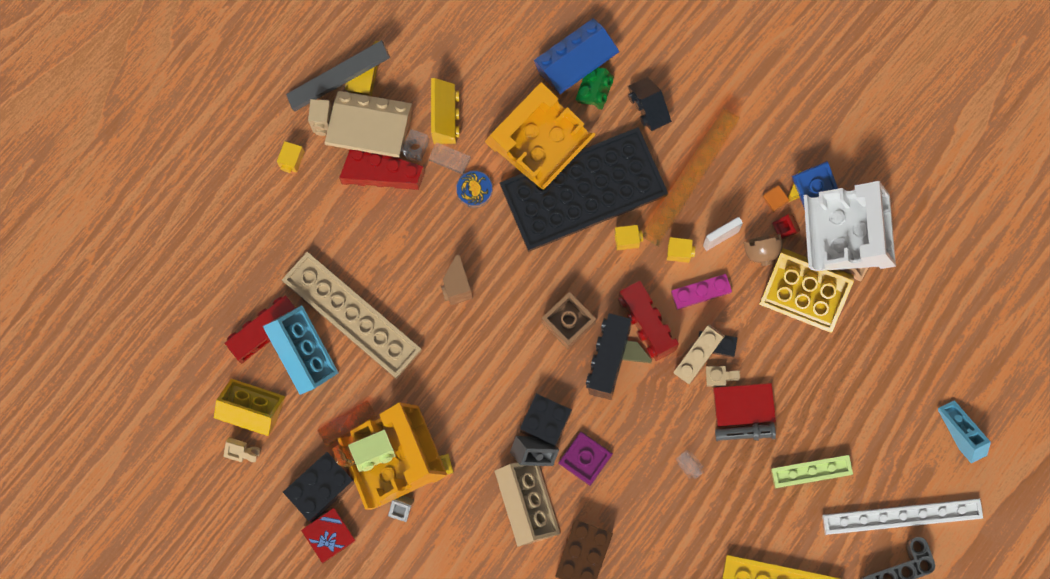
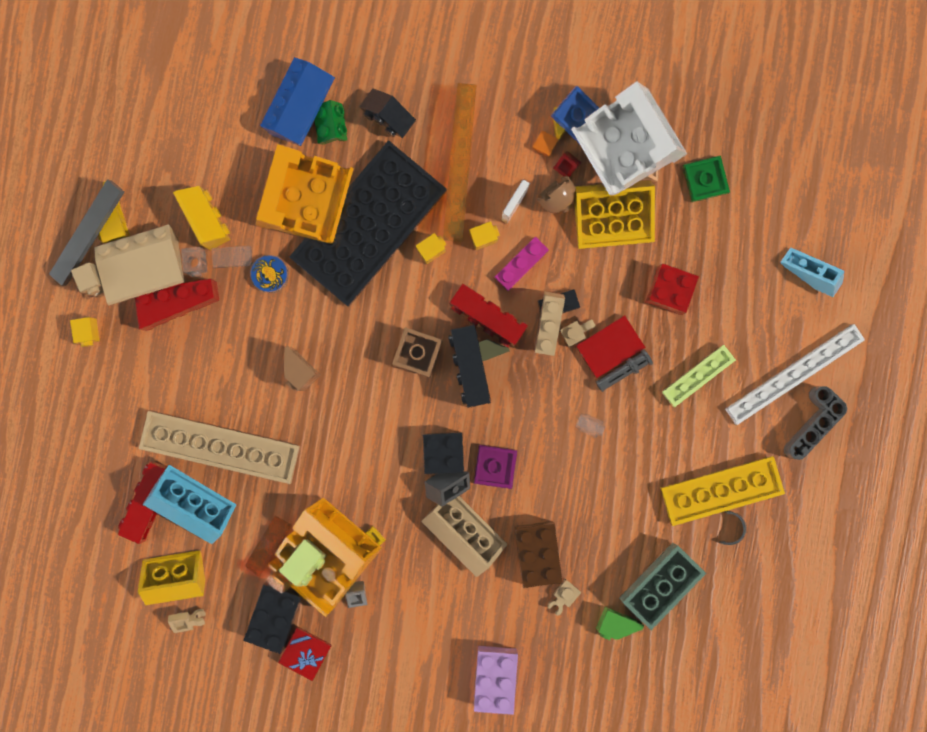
camera: 30 degrees left, 10 degrees up
none -> red brick [646,263,699,315]
none -> green tile [682,155,730,203]

